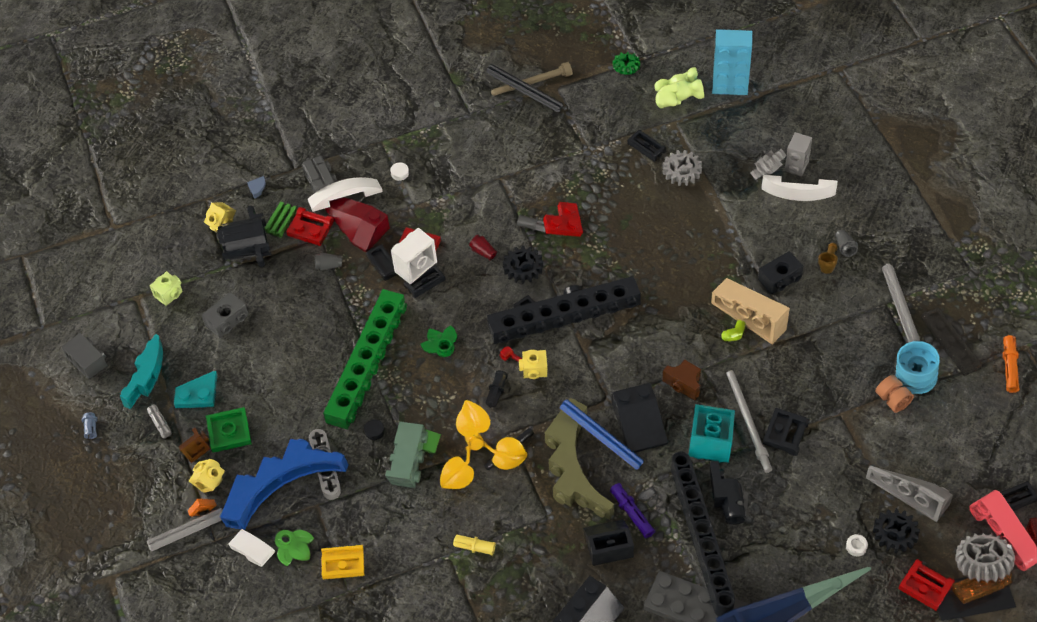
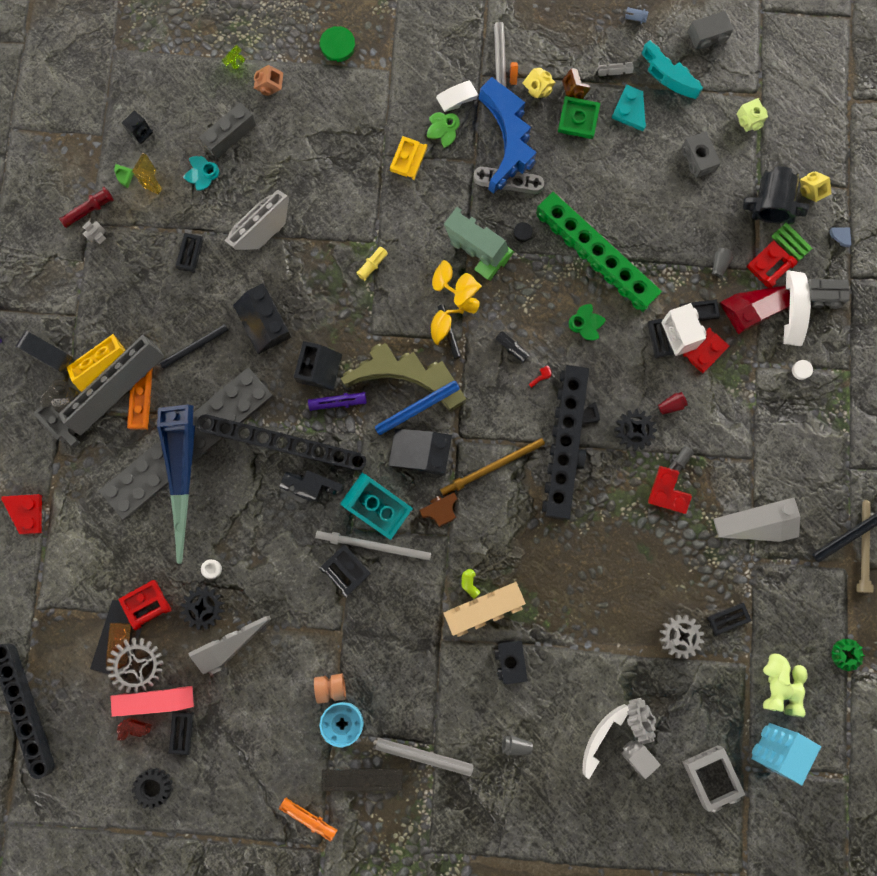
camera: 110 degrees right, 25 degrees up
light yellow brick [519,350,547,379] -> none
pearl gold bar [818,243,838,274] -> none
none -> pearl gold bar [440,438,545,496]
none -> light grey window [682,745,745,812]
none -> light grey wedge [713,498,800,542]

